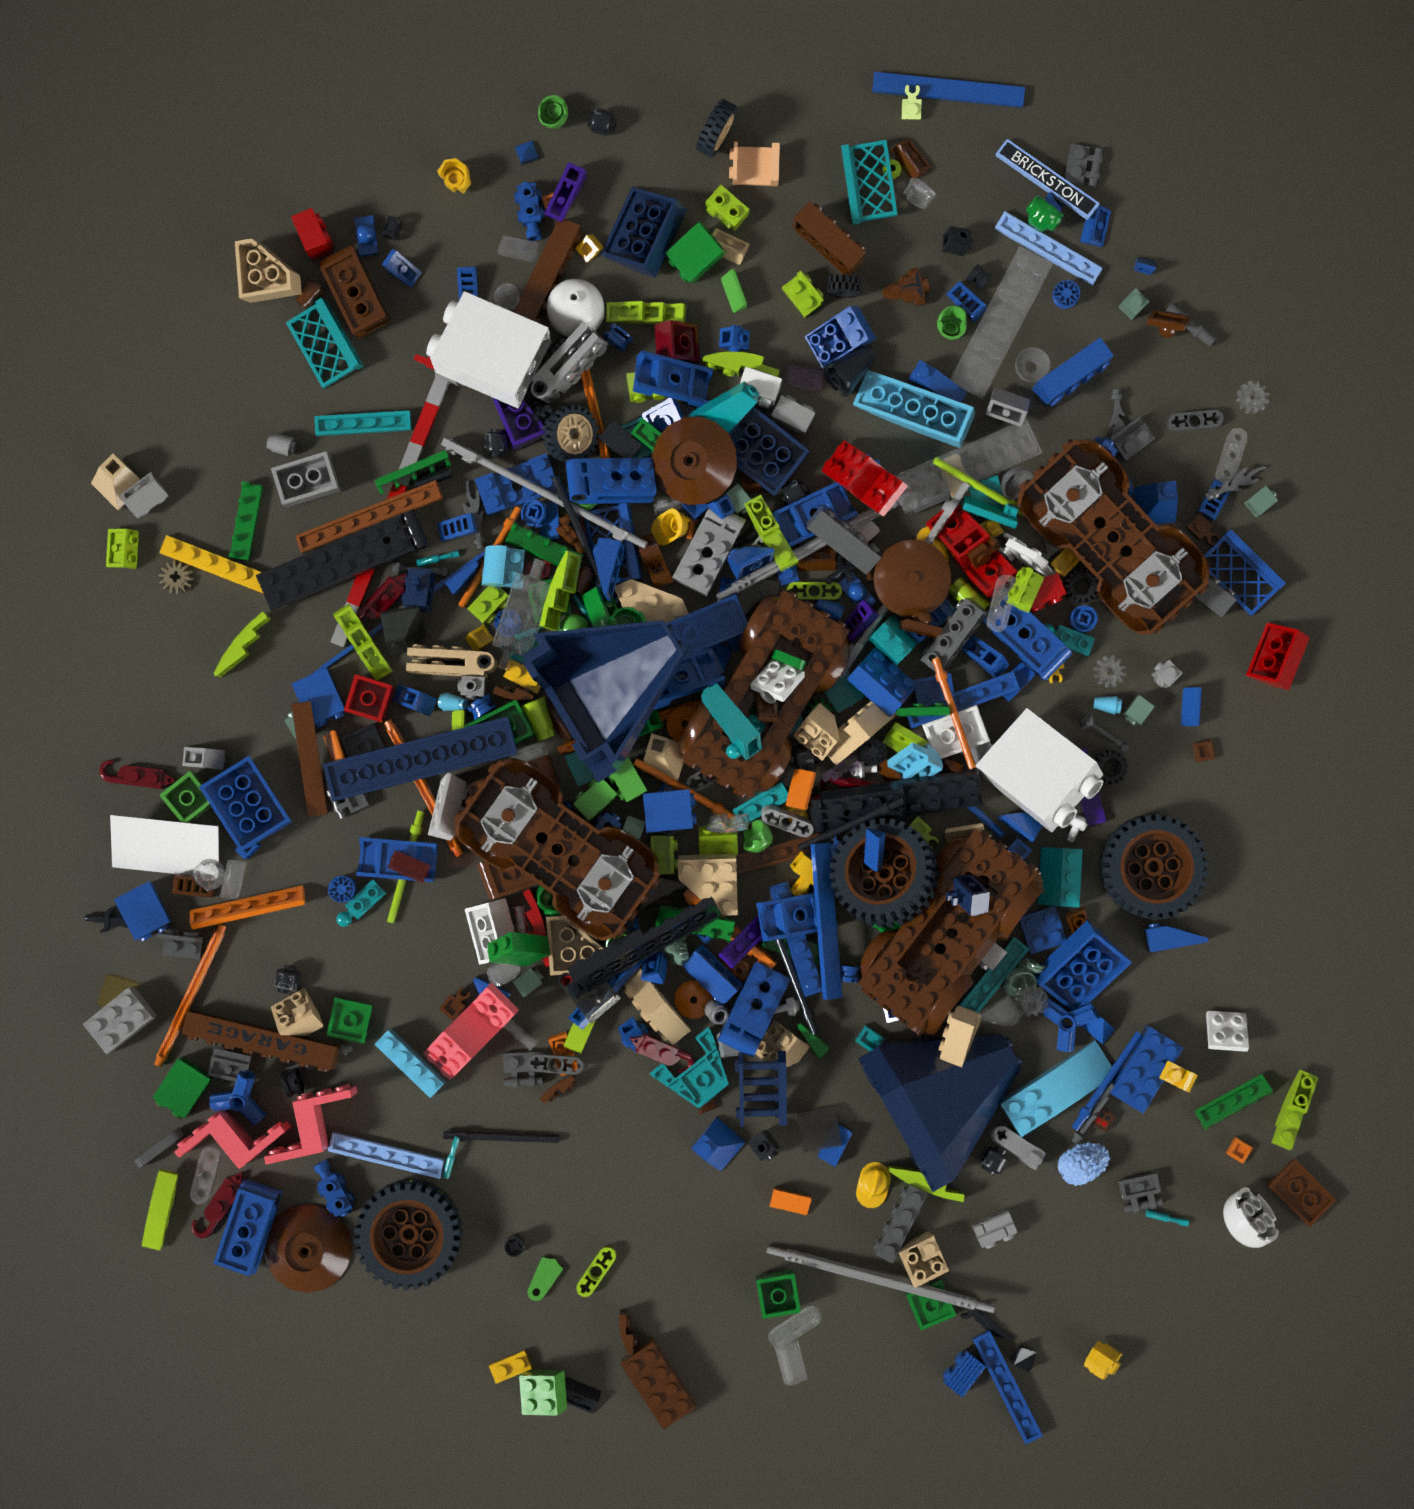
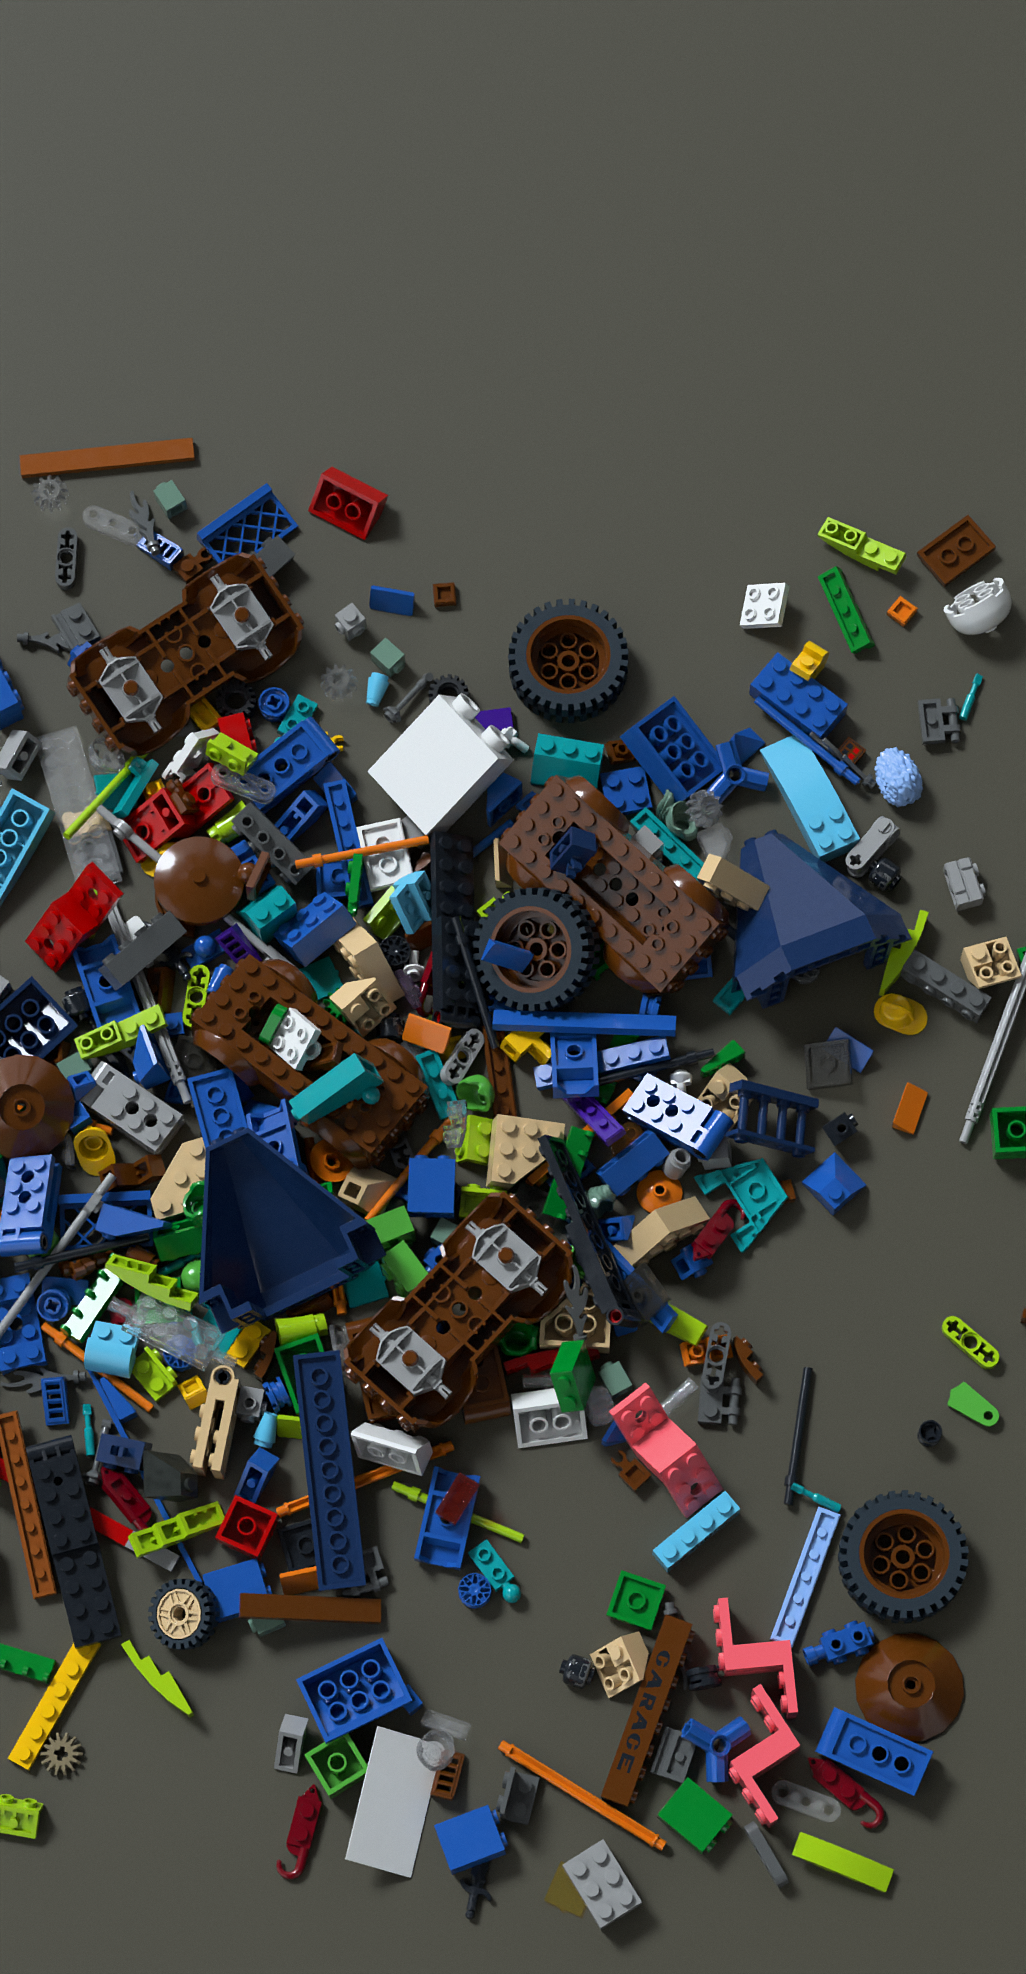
camera: 80 degrees left, 15 degrees down
orange plate [190,885,305,930] -> none
blue slope [1133,481,1178,524] -> none
blue slope [1144,922,1209,952] -> none
none -> dark orange tile [19,438,195,478]
none -> wheel [148,1579,220,1650]
none -> dark grey piece [563,1265,588,1344]

